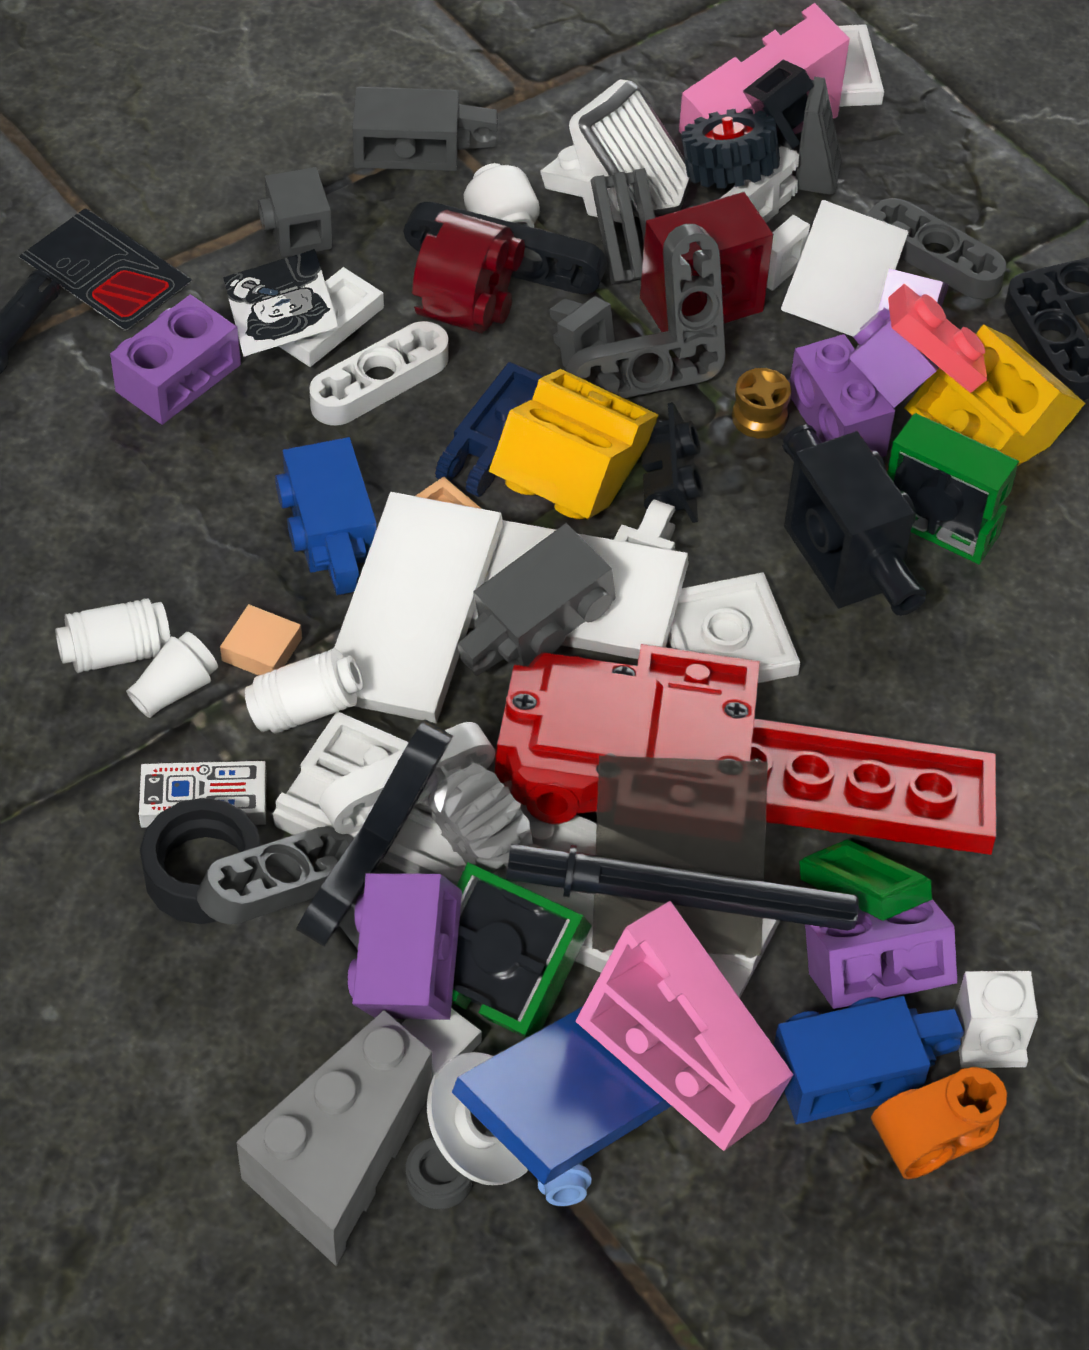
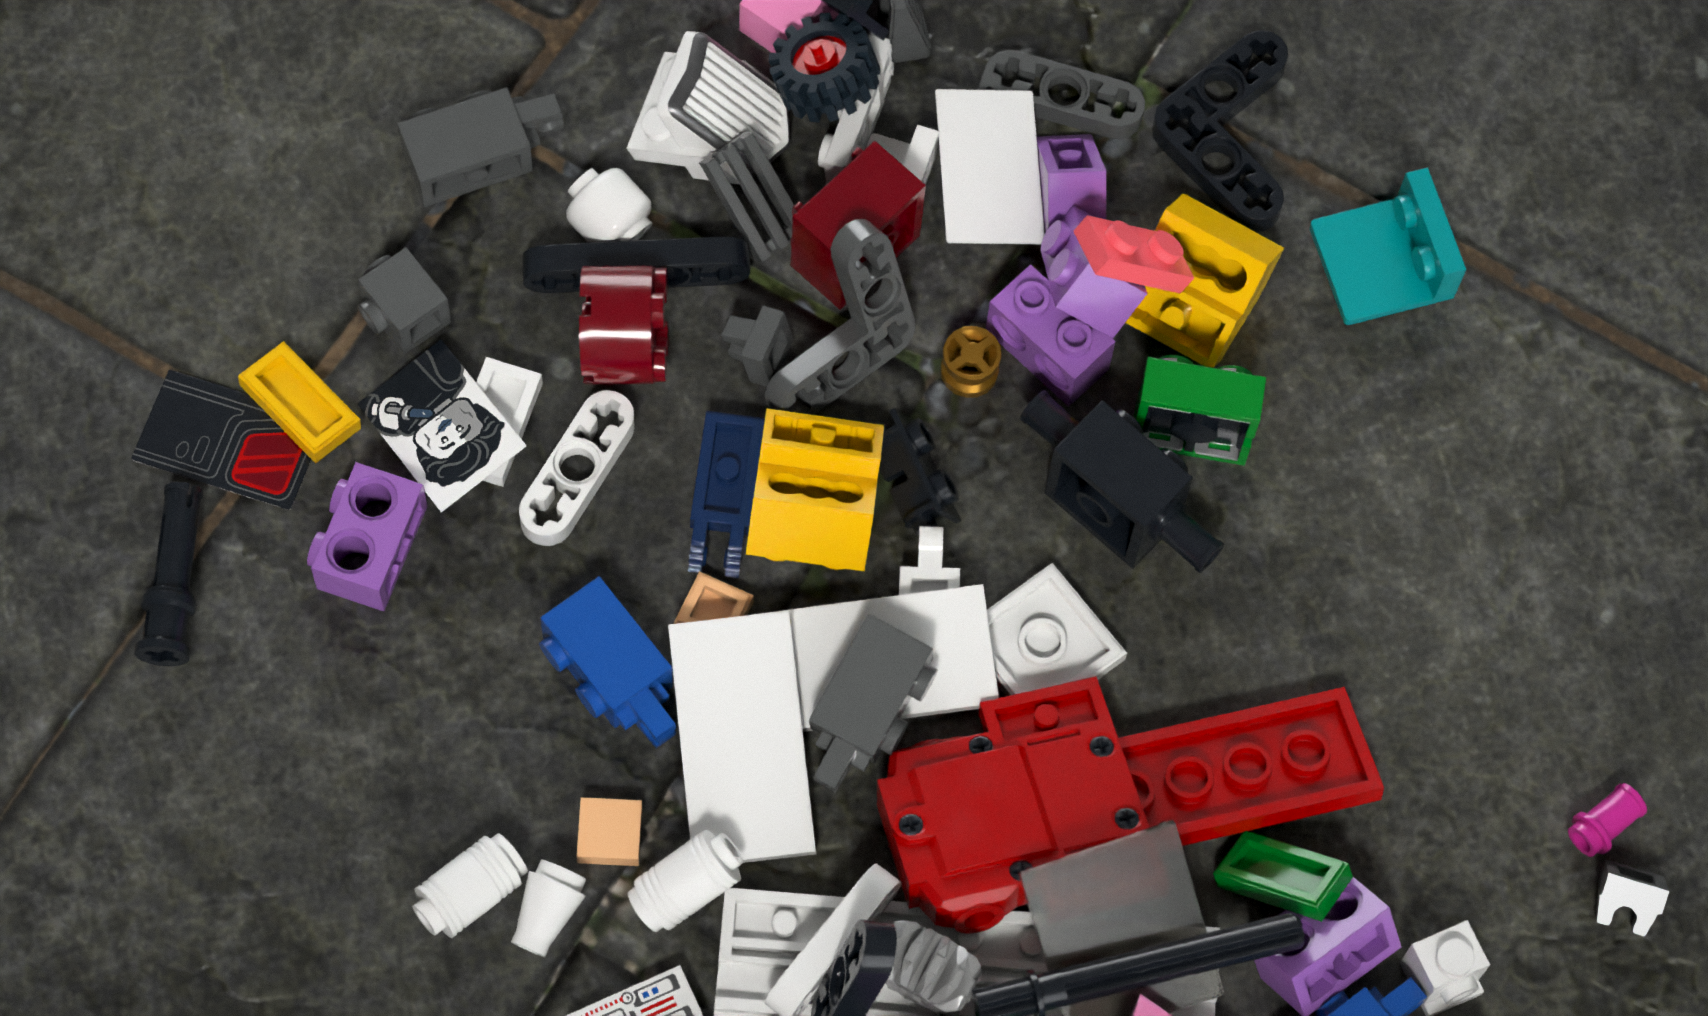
camera: 25 degrees left, 15 degrees up
none -> yellow tile [238,341,361,463]

